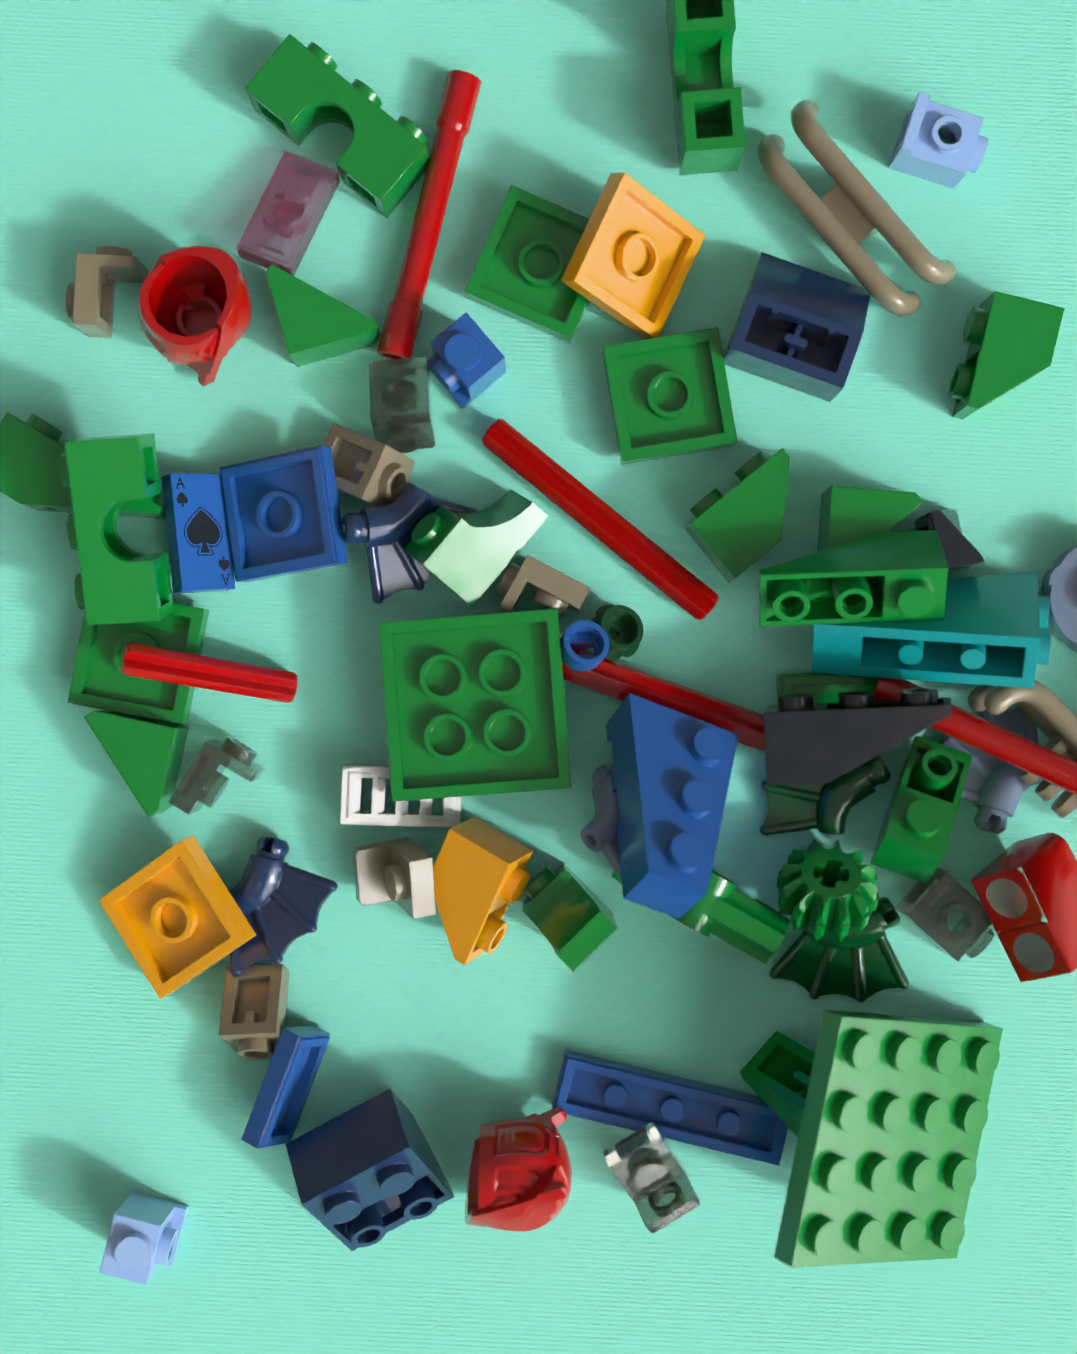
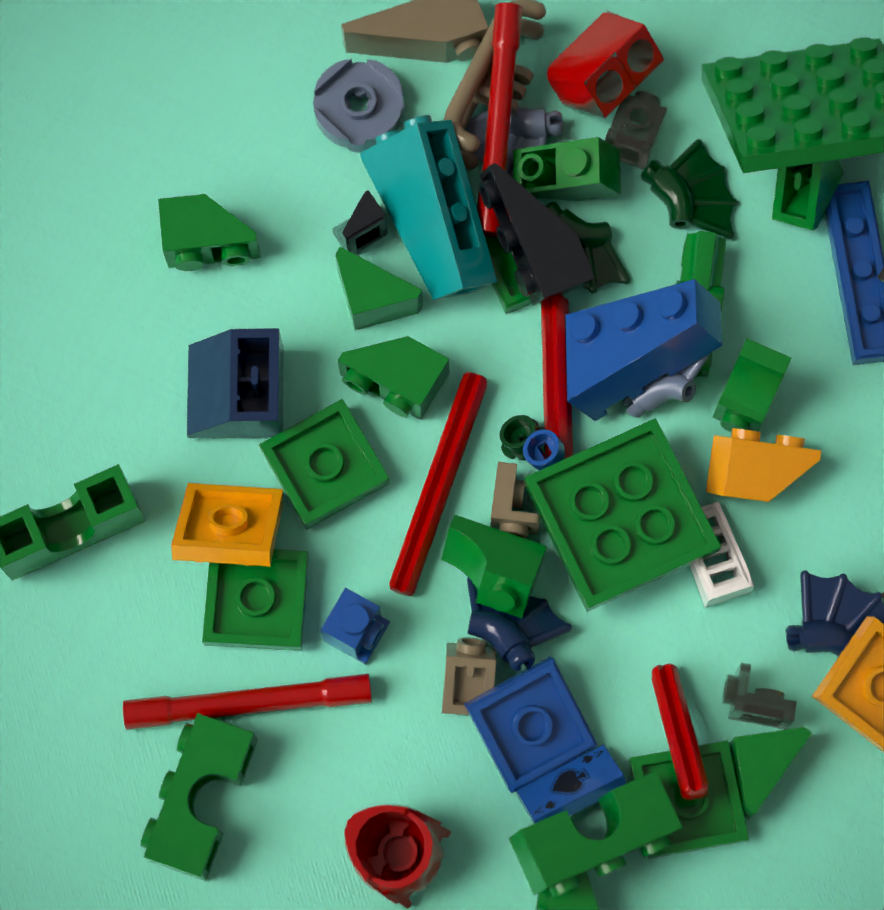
camera: 115 degrees left, 15 degrees down
clear pink plate [236,151,340,276] -> none
green slope [266,264,381,367] -> none
dark tan bracket [353,837,436,919] -> none
clear smoke bracket [369,356,435,453] -> none
dark tan piece [758,100,956,316] -> none
green slope [759,530,948,627] -> none
green gear [776,839,879,942] -> none
light blue brick [889,92,989,189] -> none

